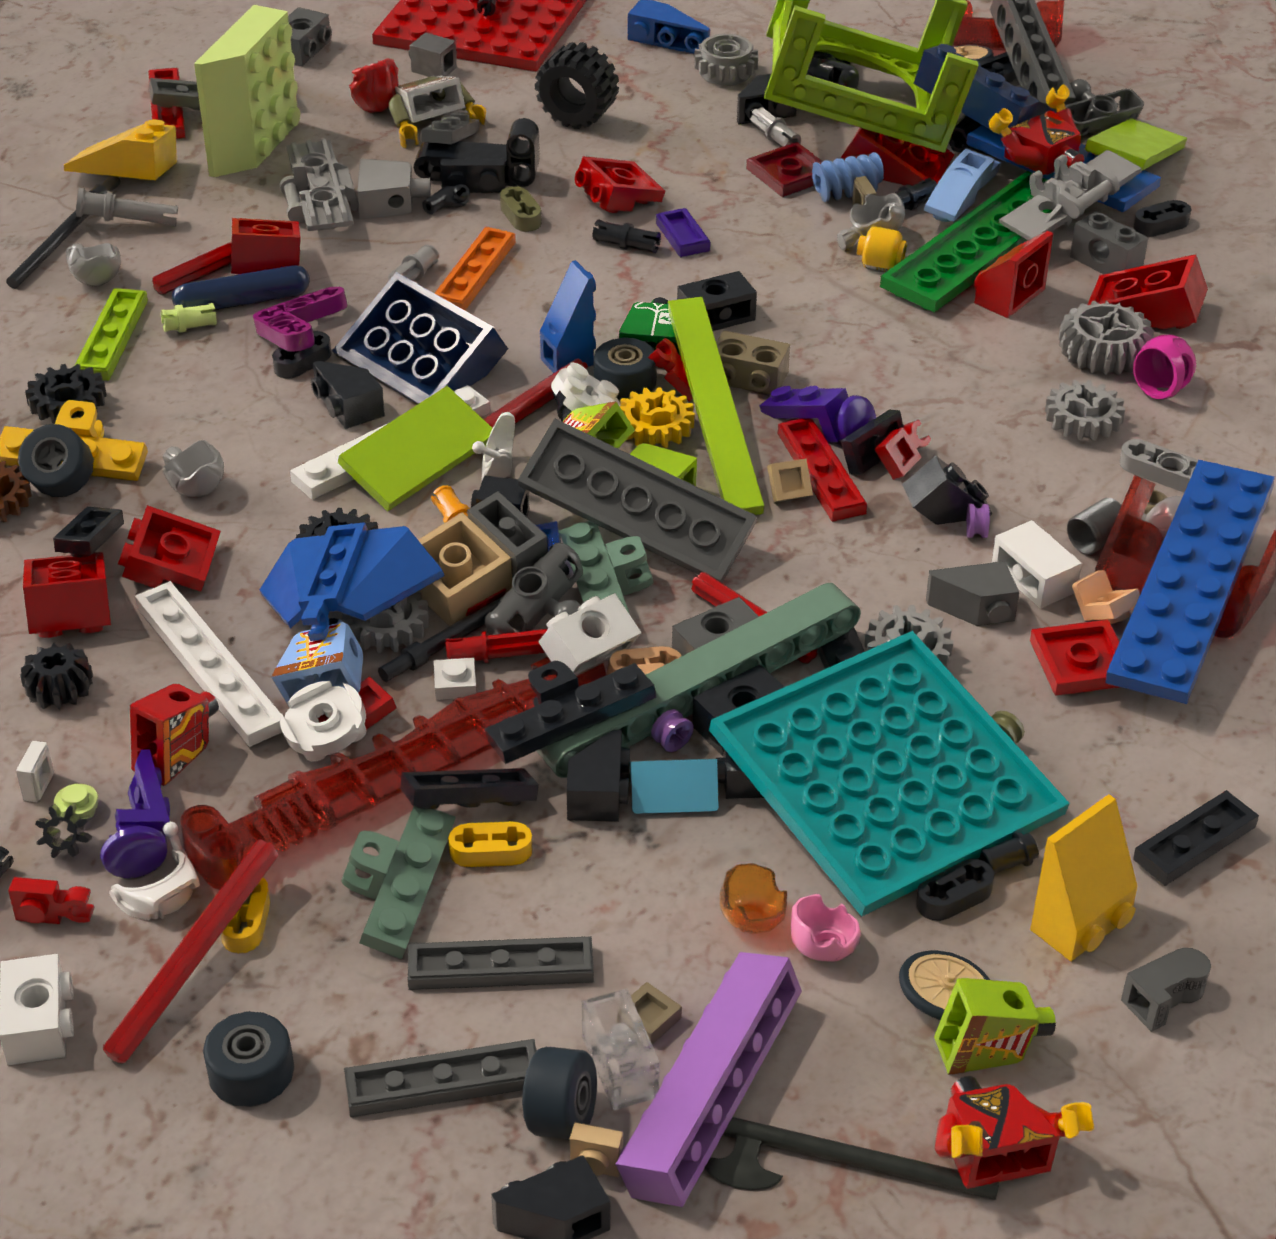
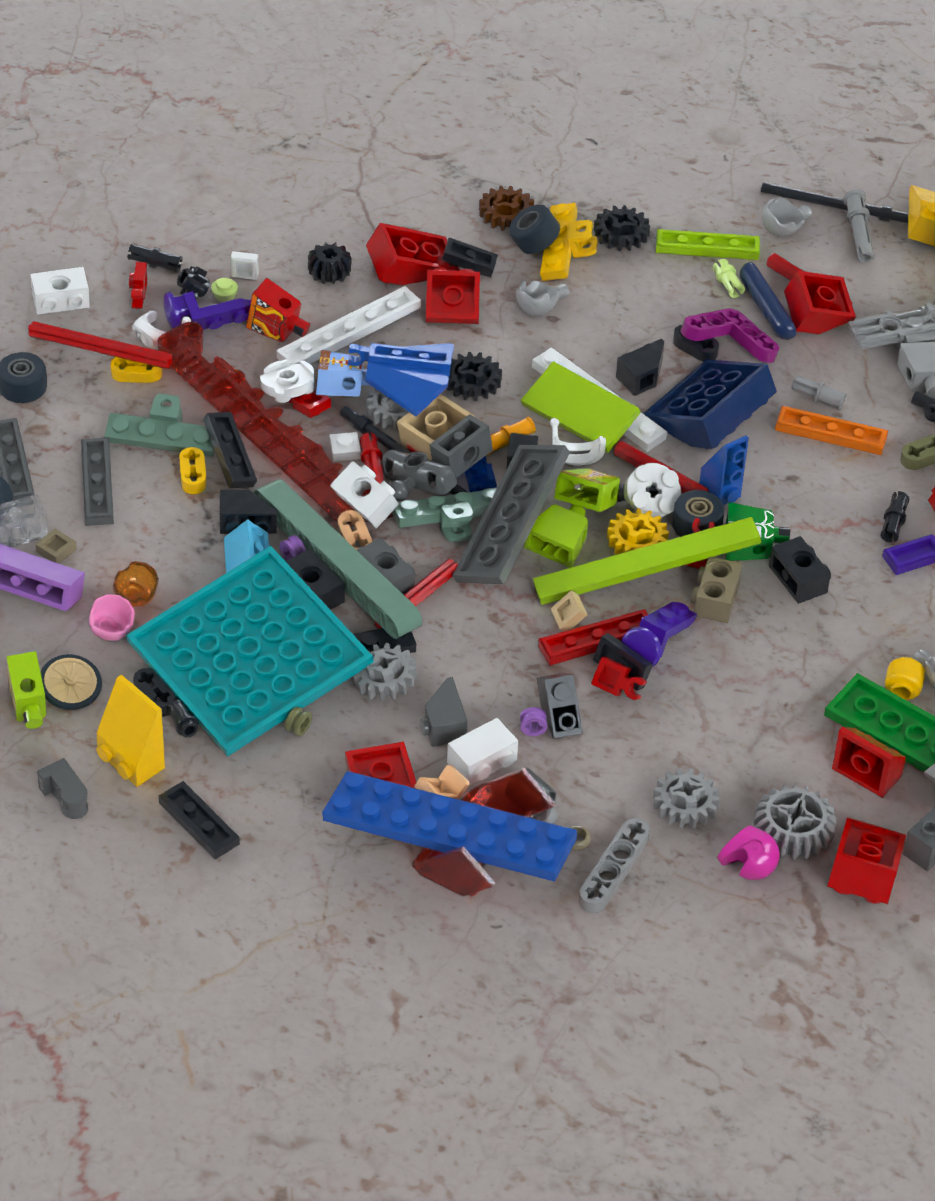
camera: 85 degrees right, 5 degrees up
black plate [485,661,657,764] -> none

